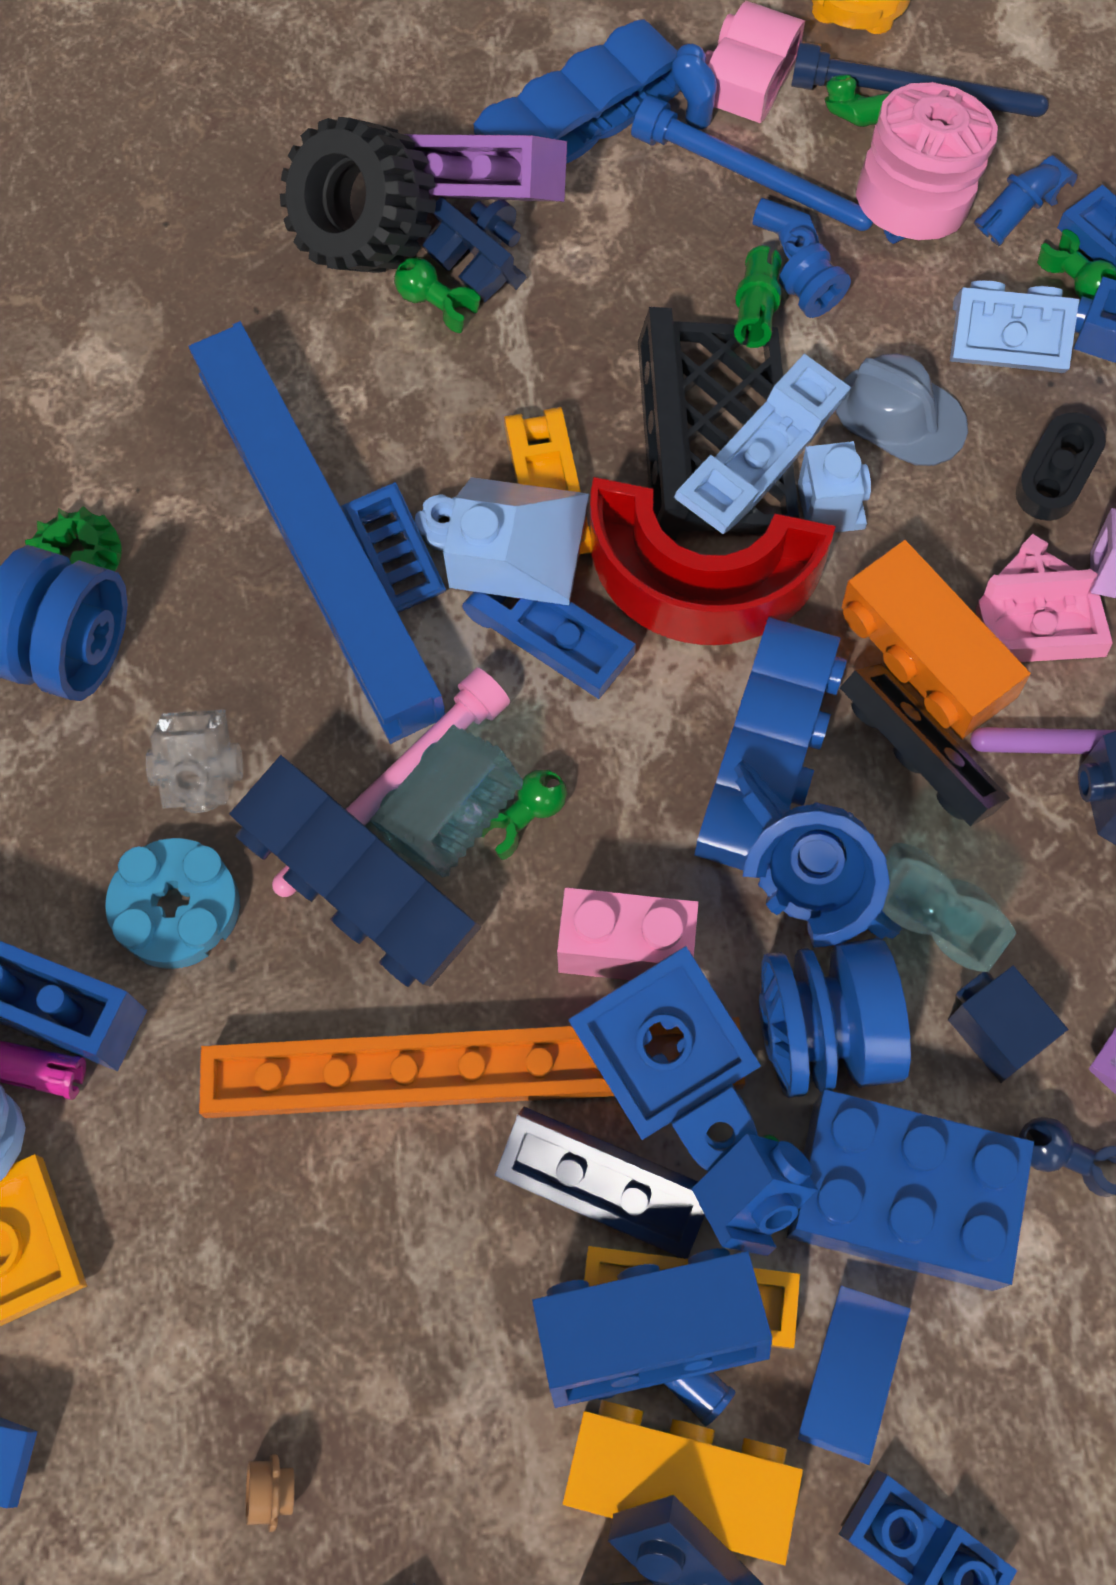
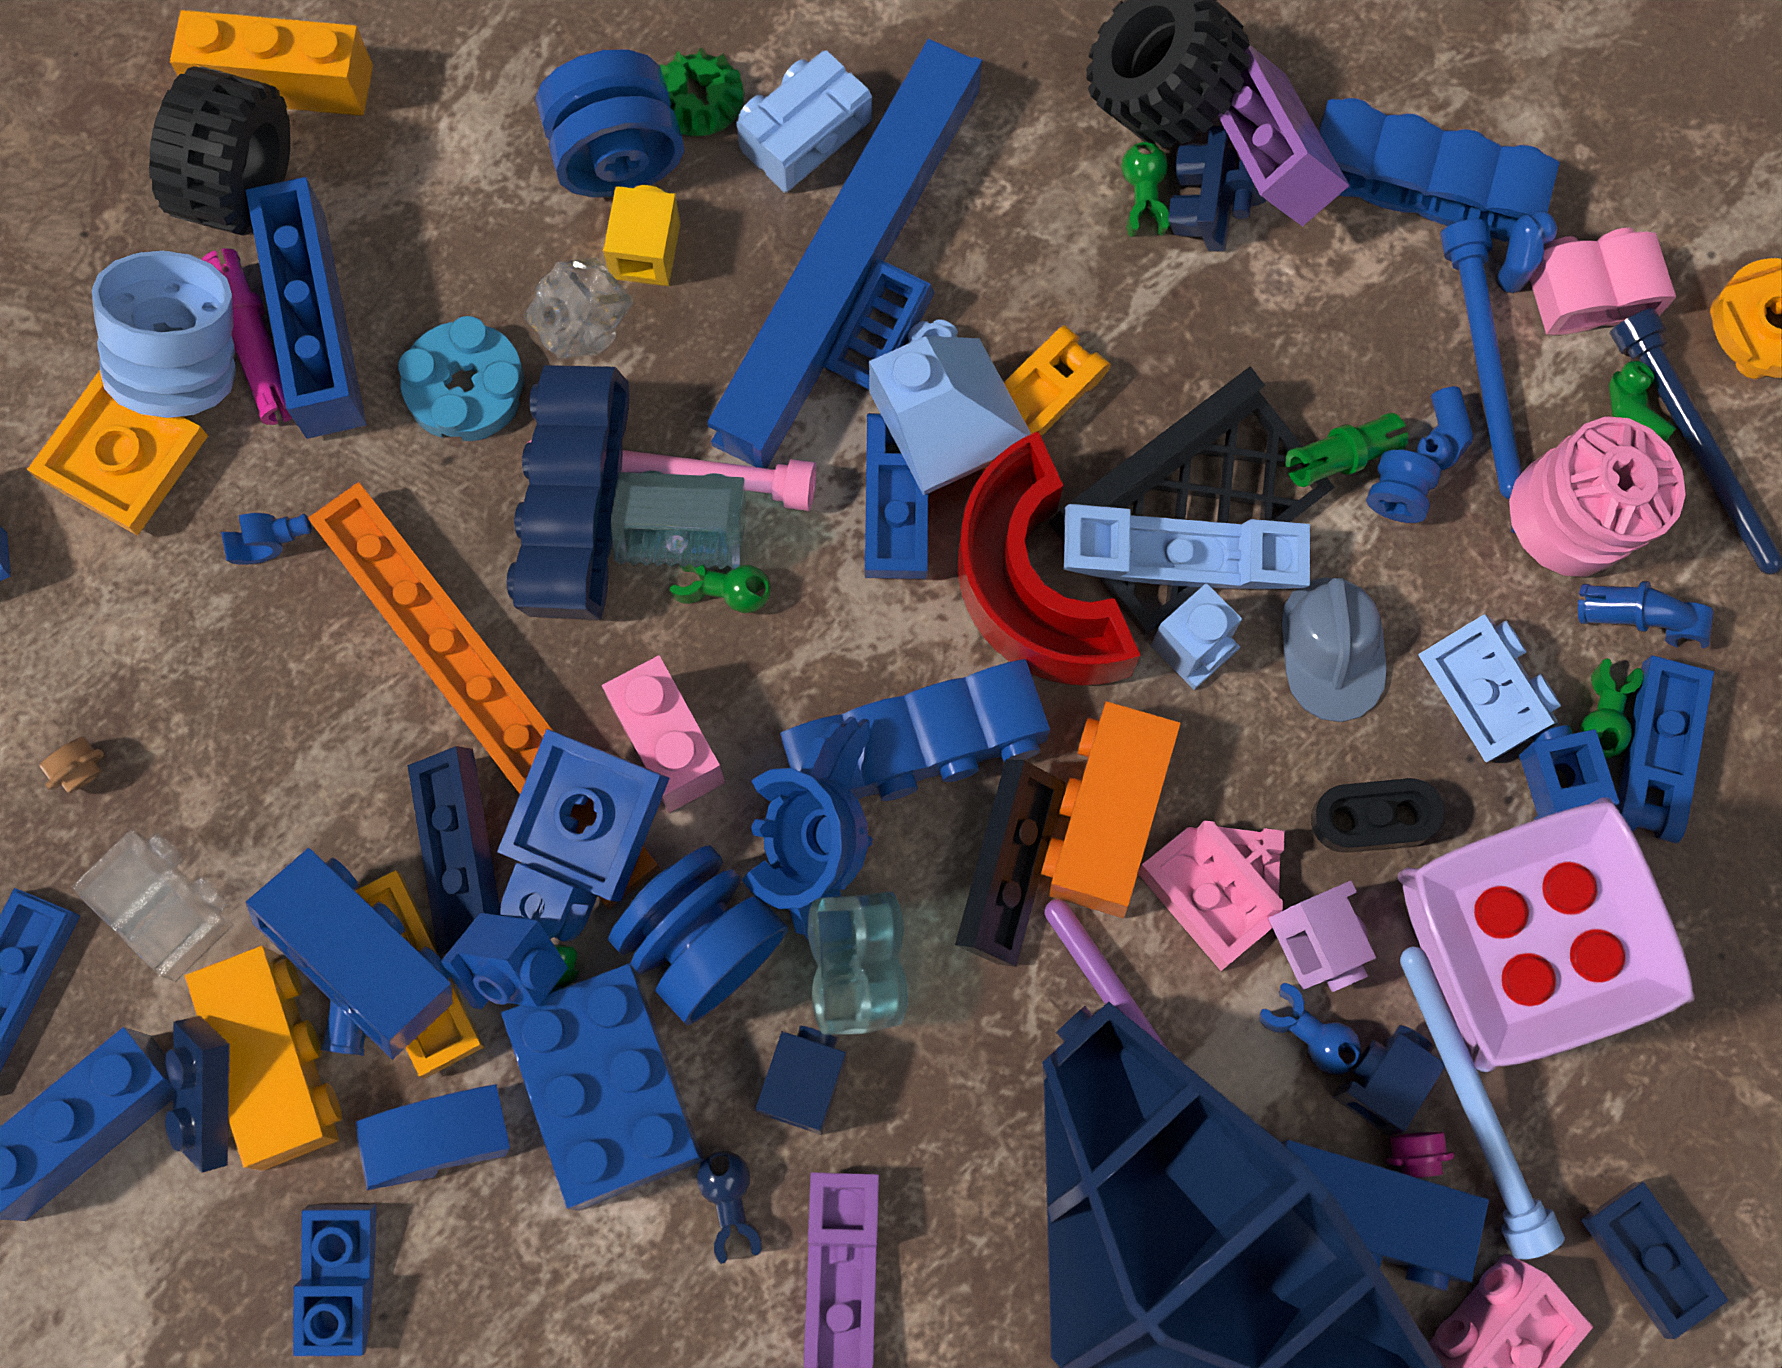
camera: 50 degrees right, 5 degrees up
none -> clear brick [72,829,234,982]
none -> blue piece [221,513,312,565]
none -> yellow brick [603,185,680,286]
none -> light blue brick [736,50,872,192]

